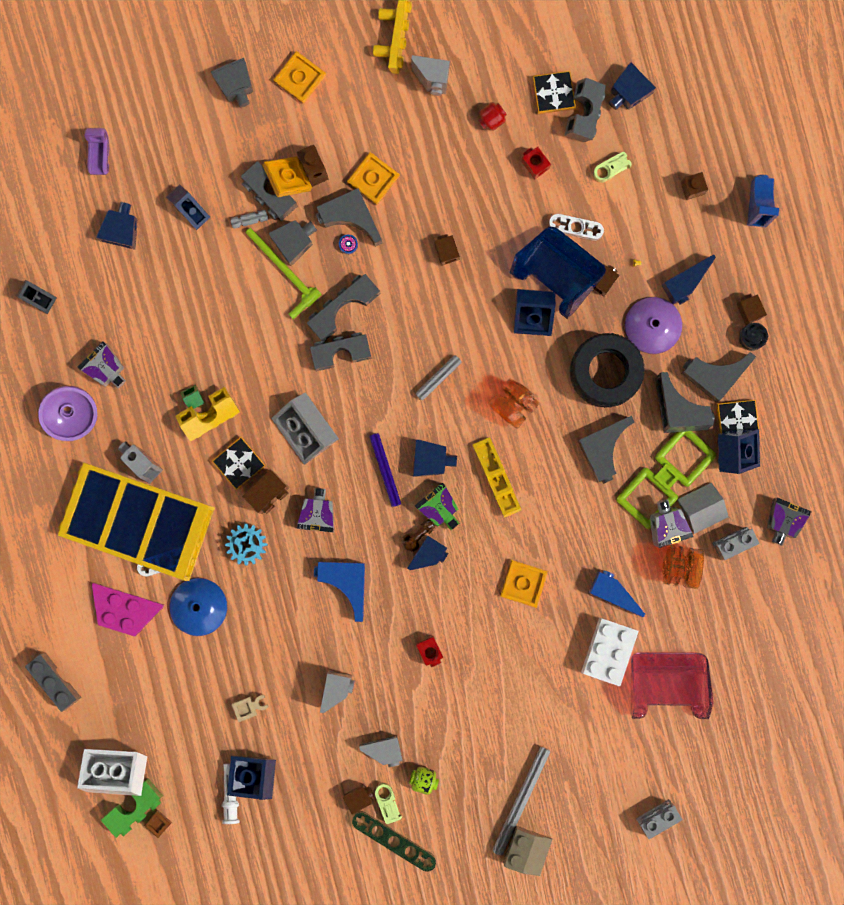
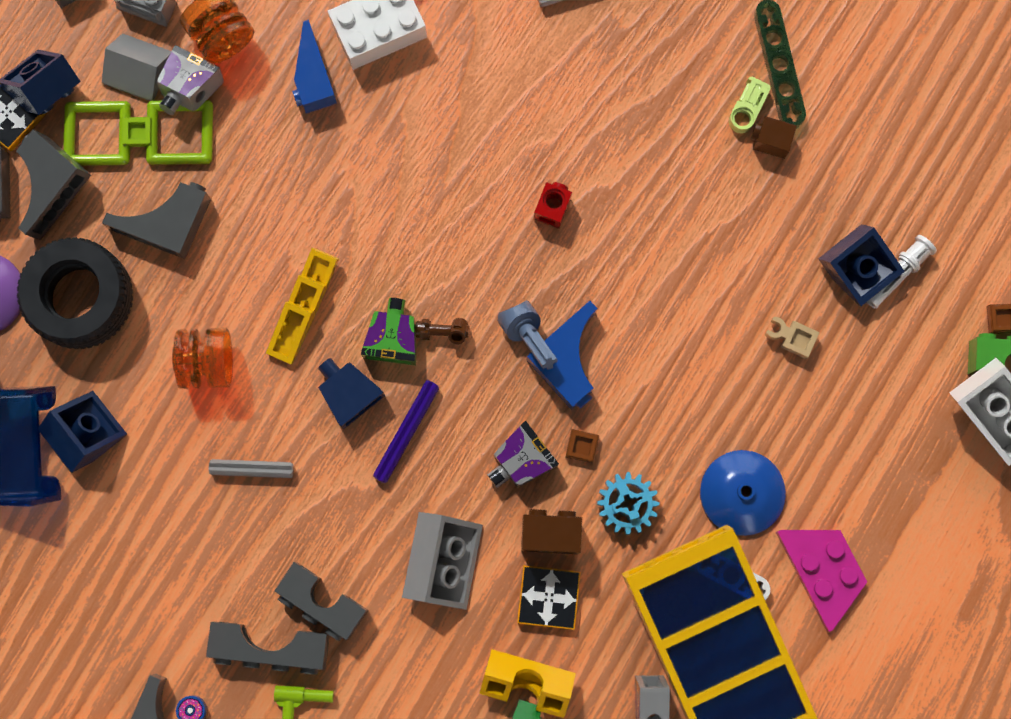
camera: 135 degrees left, 5 degrees down
dark grey arch [25,653,81,712] -> none
light grey slope [320,671,355,713] -> none
light grey slope [359,736,403,767] -> none
dark blue slope [407,536,449,570] -> none
lime head [409,767,439,795] -> none
reddish brown brick [434,234,460,266] -> none
light orange tile [500,560,548,608] -> none
none -> sand blue piece [497,300,557,370]
none -> dark orange tile [565,429,599,463]

